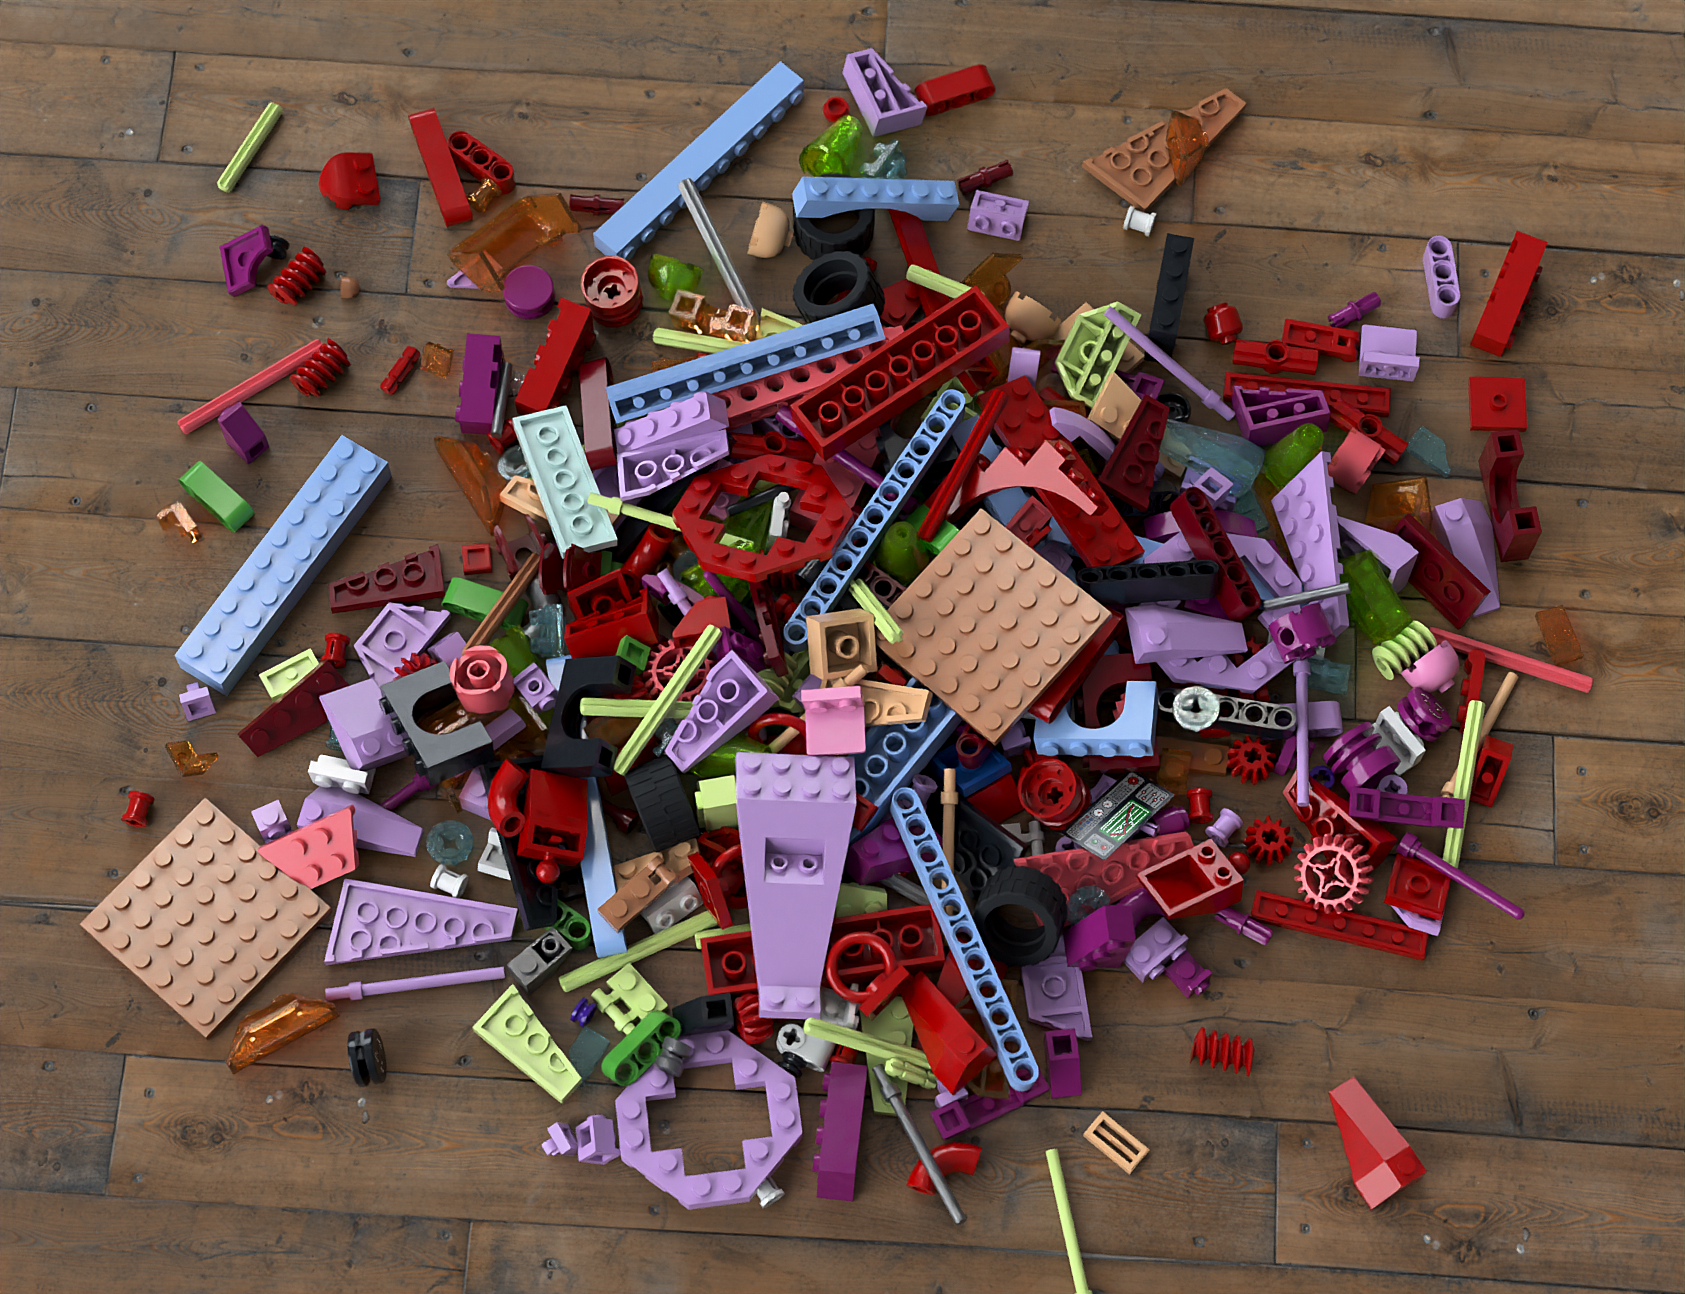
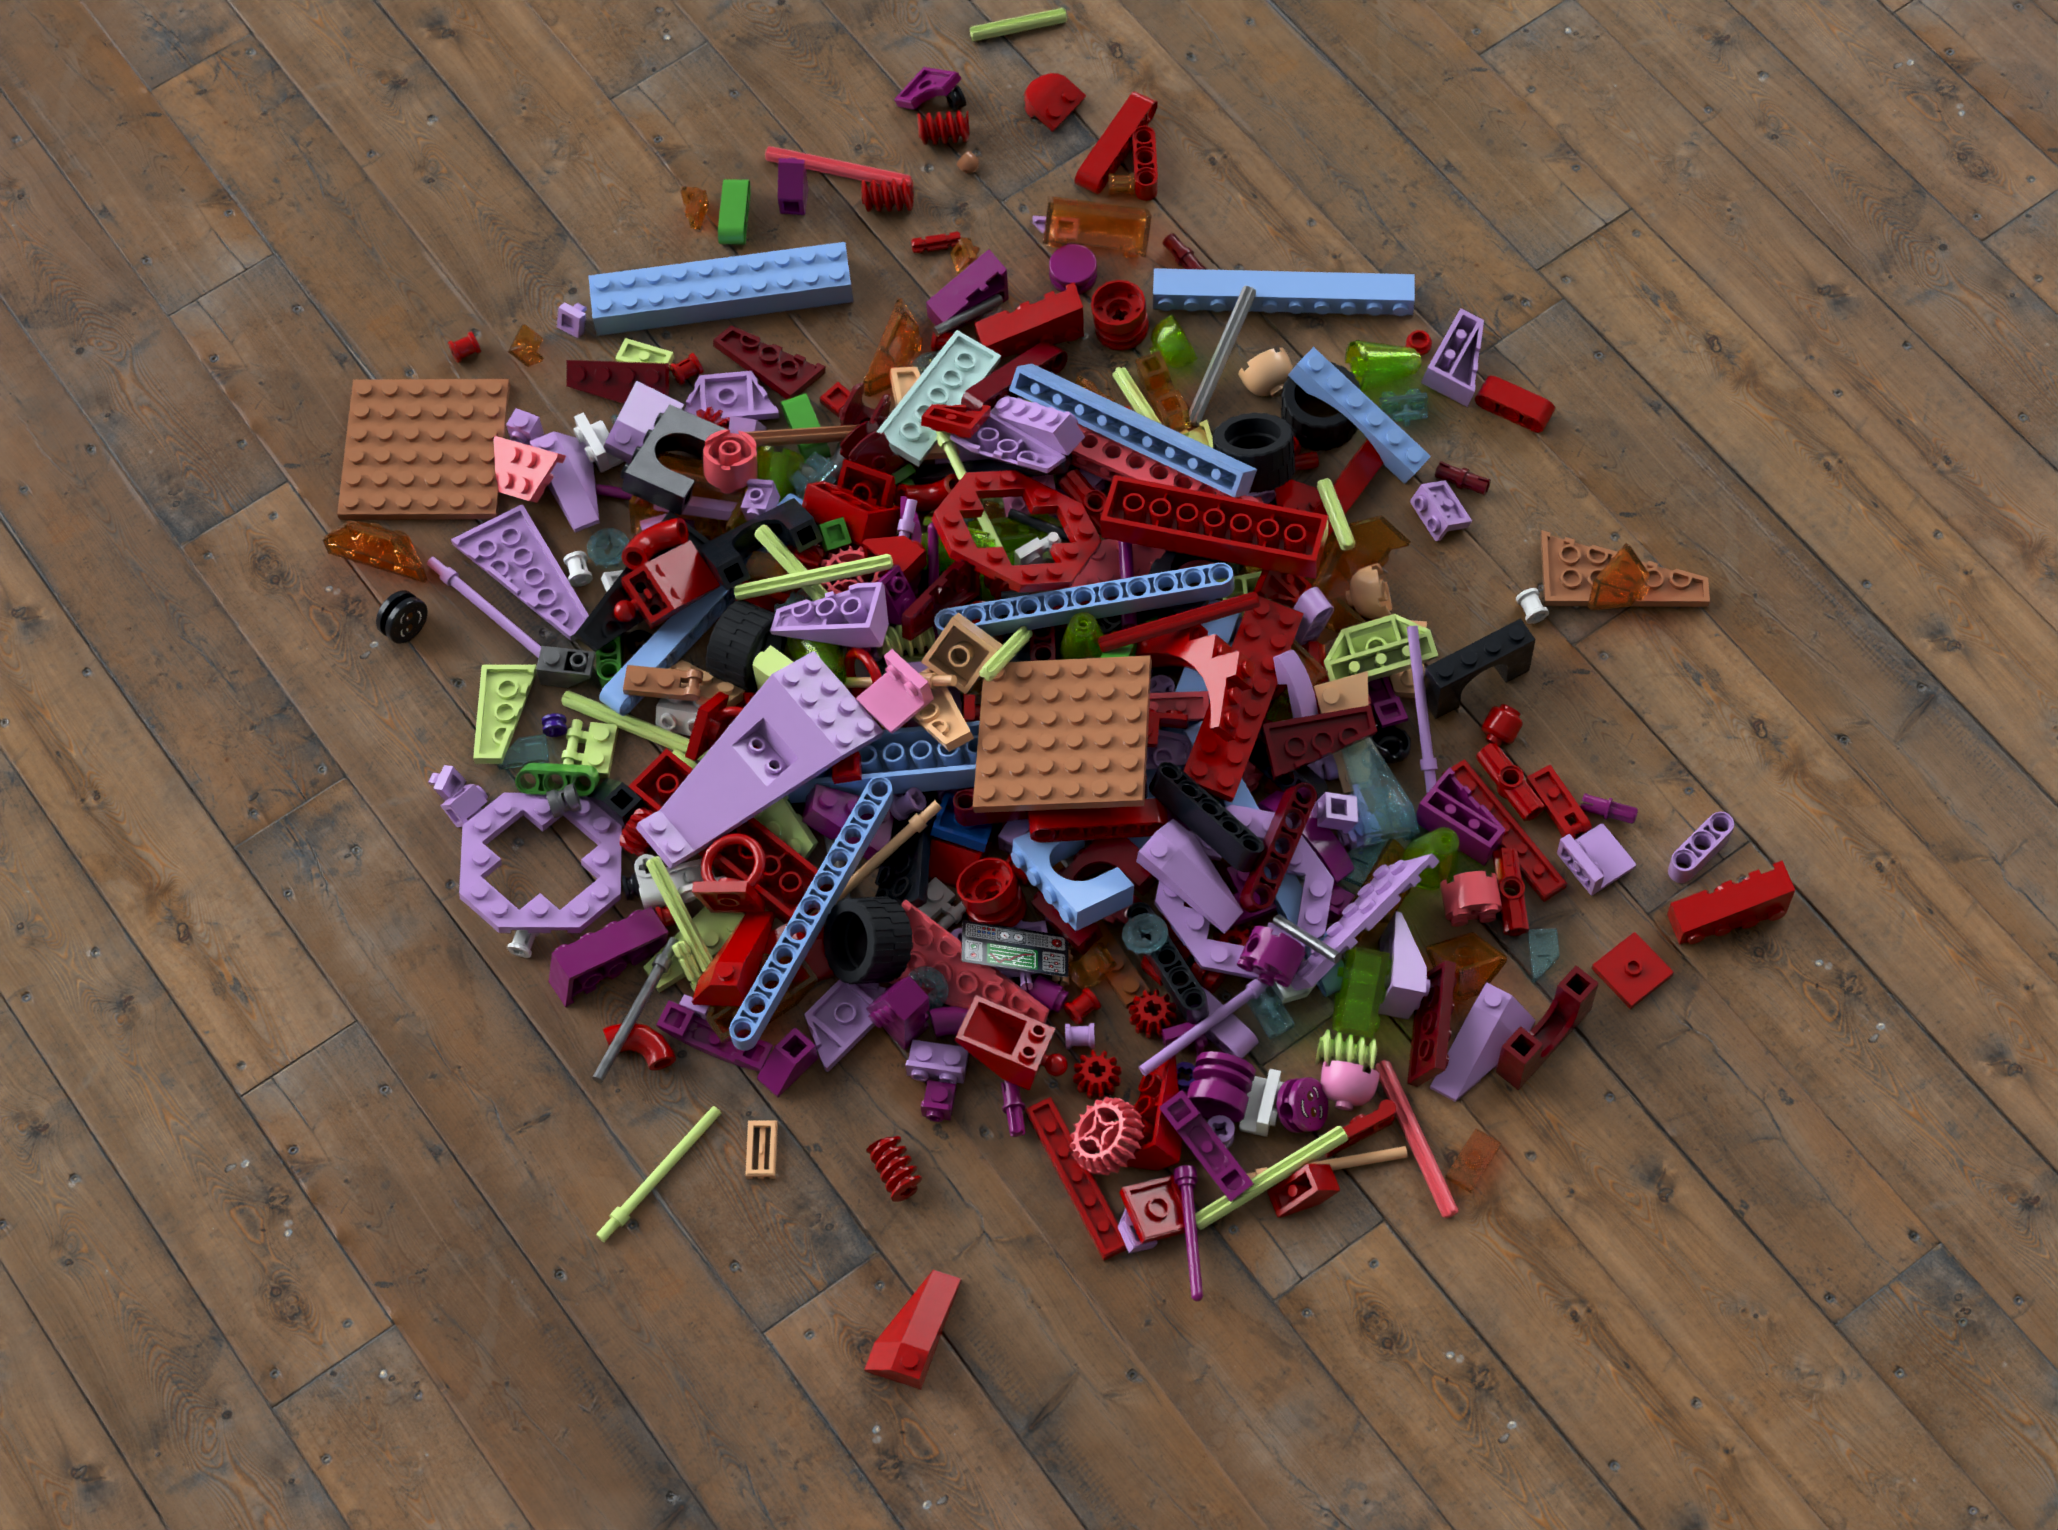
camera: 55 degrees right, 5 degrees down
none -> red wing [921,404,991,438]

